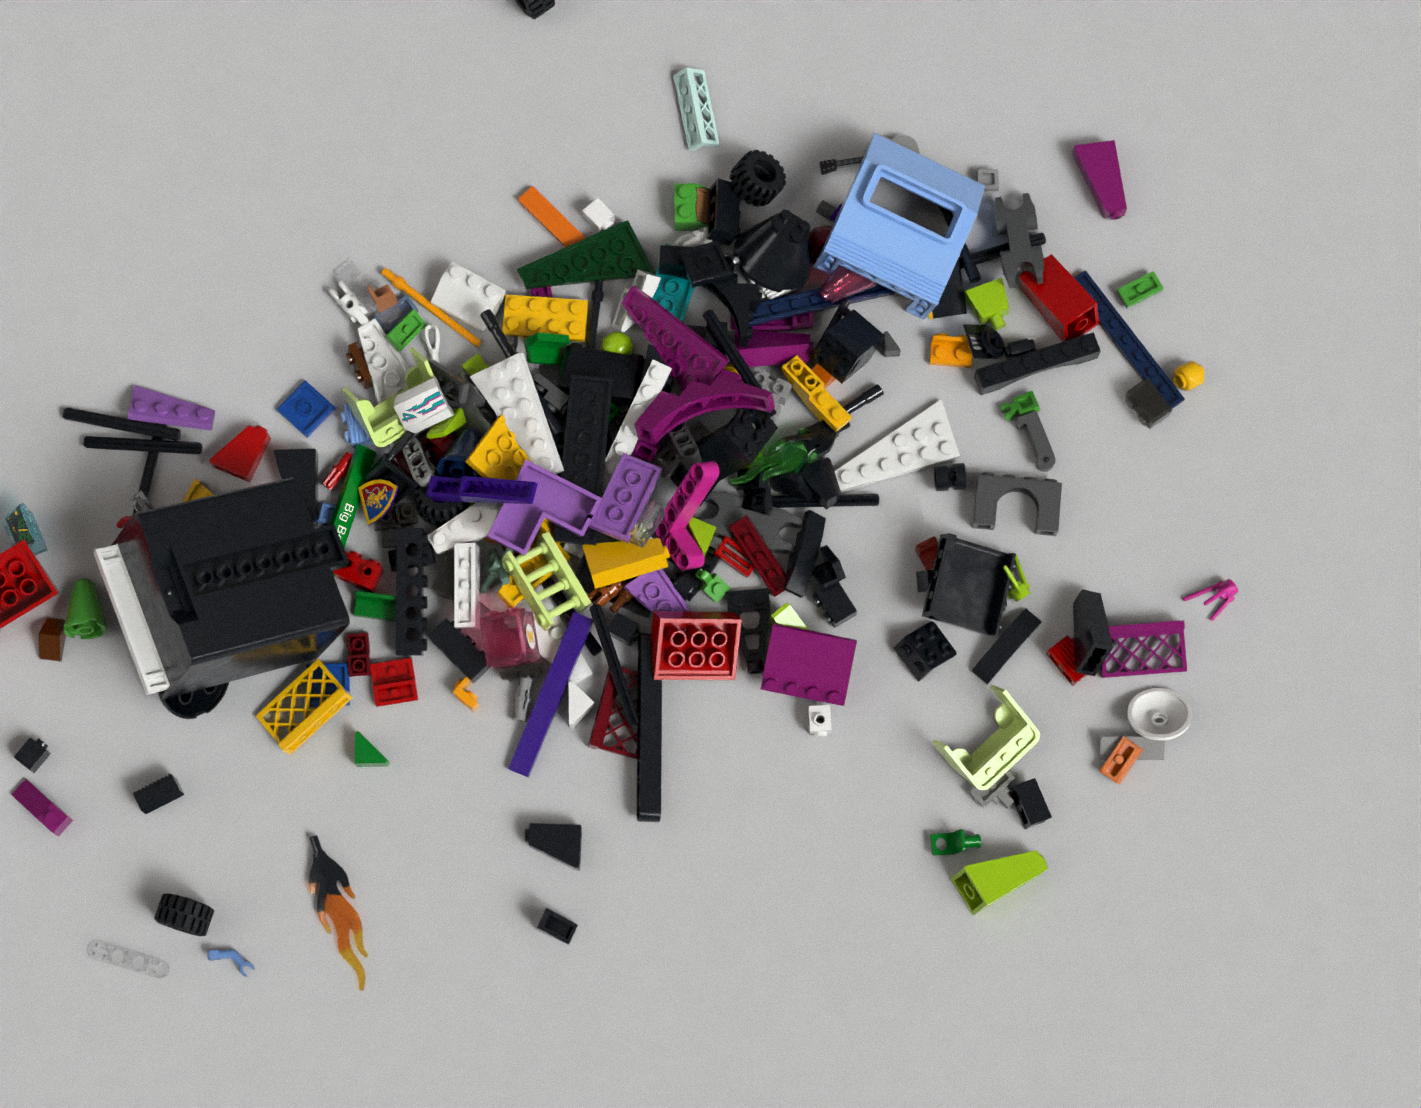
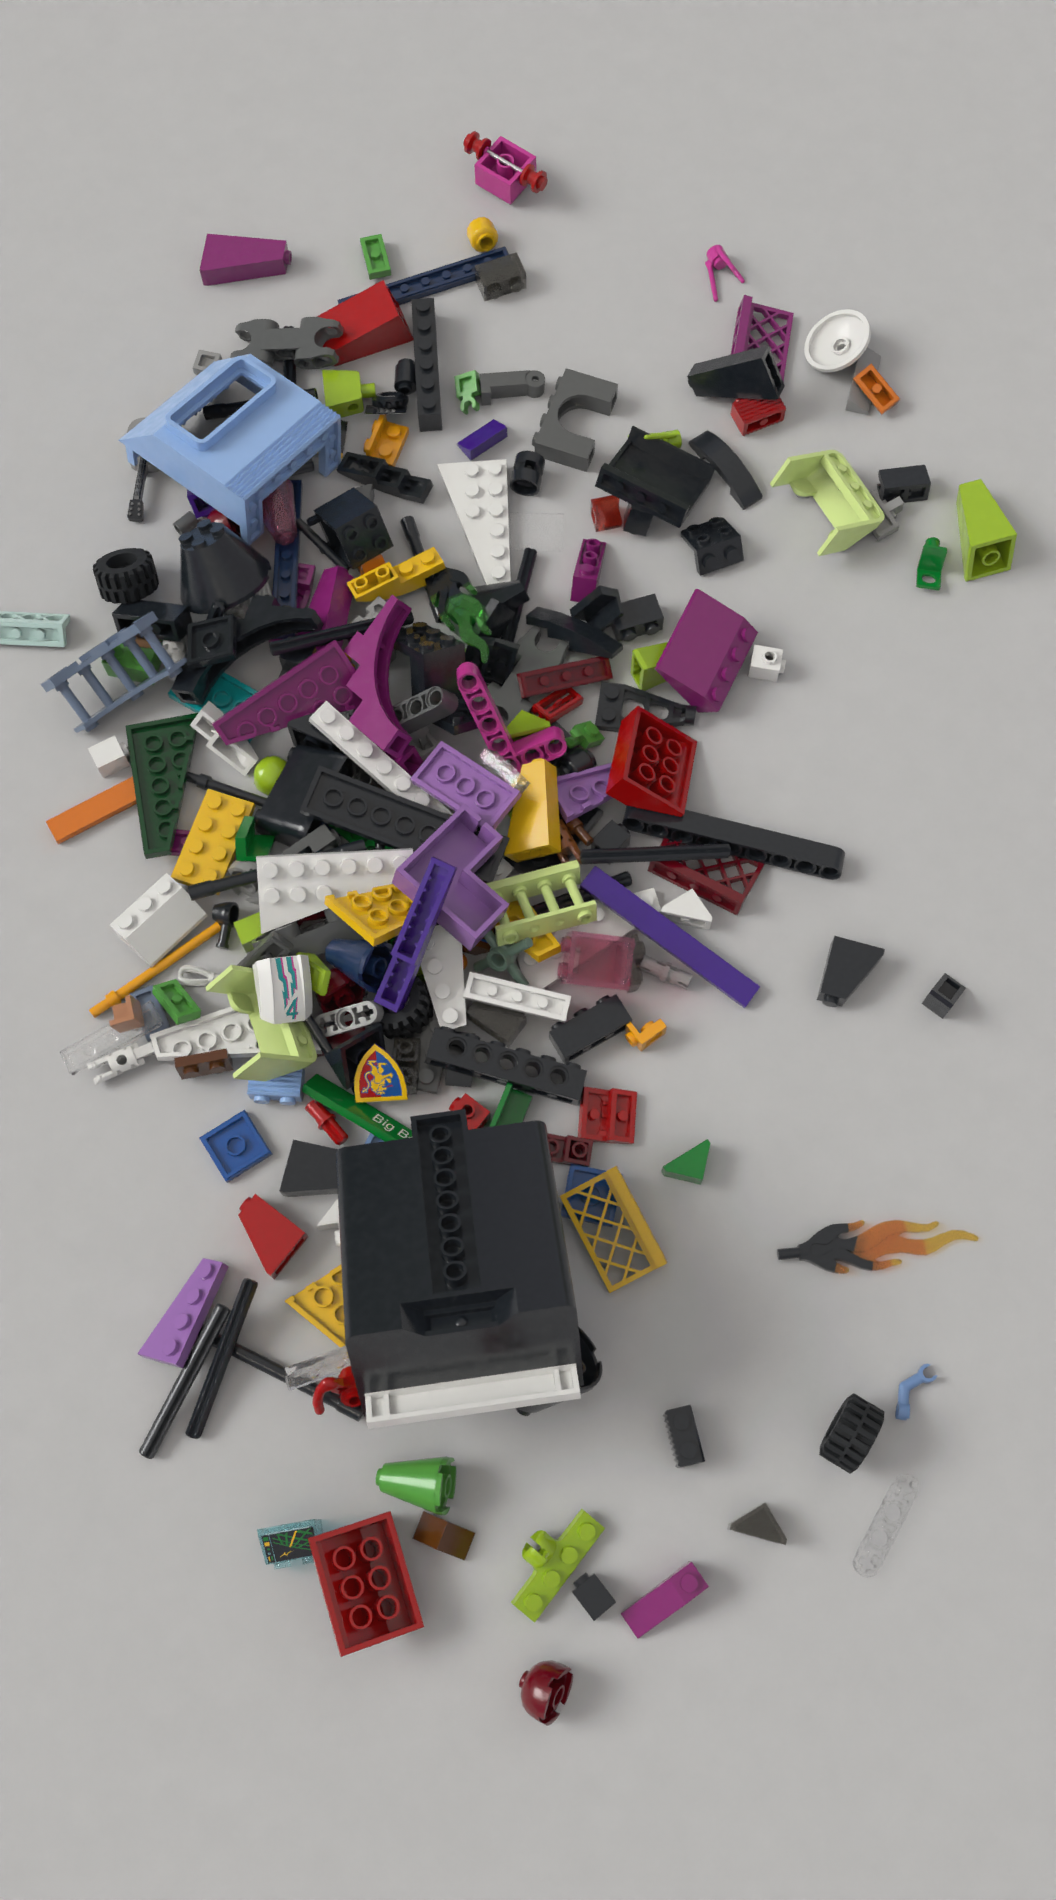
camera: 75 degrees left, 5 degrees down
none -> sand blue fence [41,611,187,733]
none -> black bar [212,902,239,950]
none -> black slope [337,452,434,504]
none -> dark purple slope [457,419,508,461]
none -> dark pink brick [463,131,548,205]
none -> lime plate [511,1509,605,1623]
none -> magenta slope [570,539,606,602]
none -> clear smoke slope [727,1503,787,1545]

